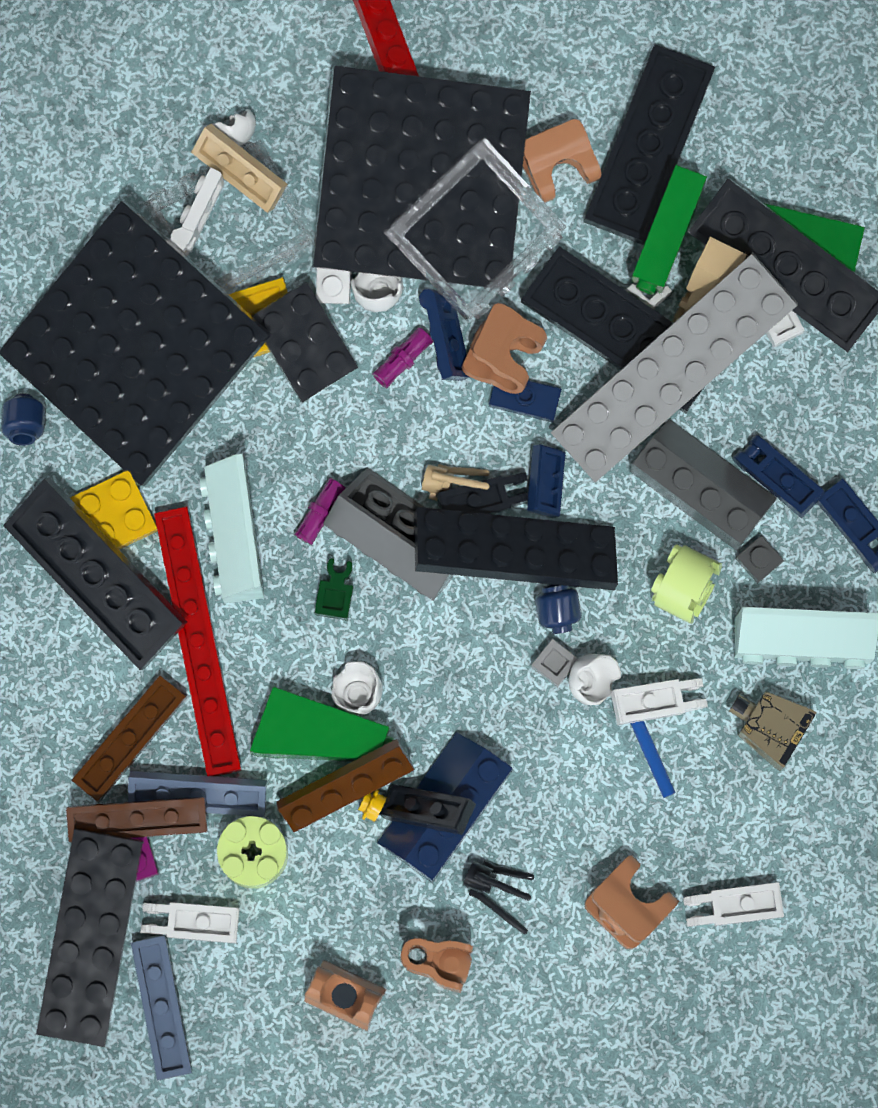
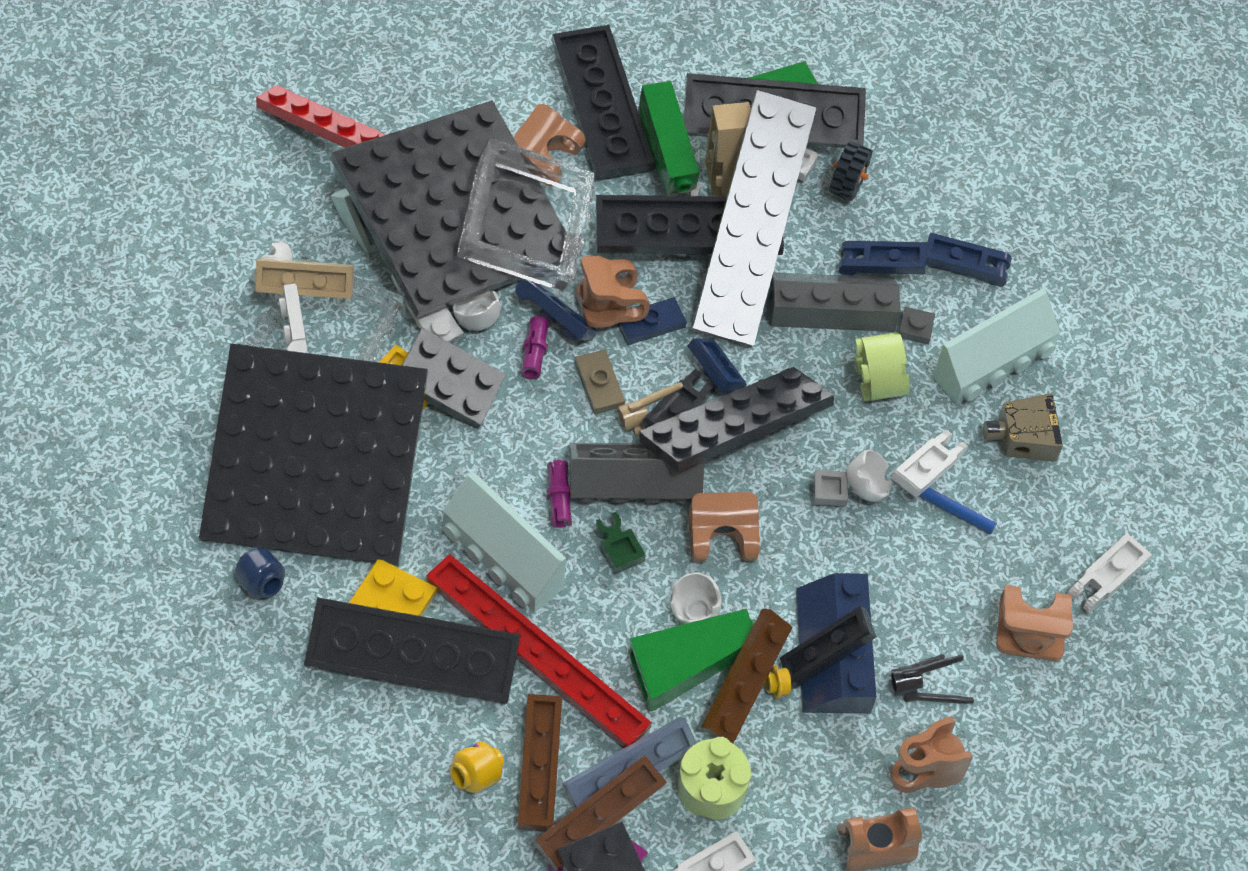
camera: 40 degrees left, 20 degrees down
dark blue head [535,585,582,634] -> none
none -> yellow head [450,742,504,793]
none -> dark tan plate [575,349,625,415]
none -> nougat piece [688,492,760,562]
none -> black wheel [829,141,873,201]

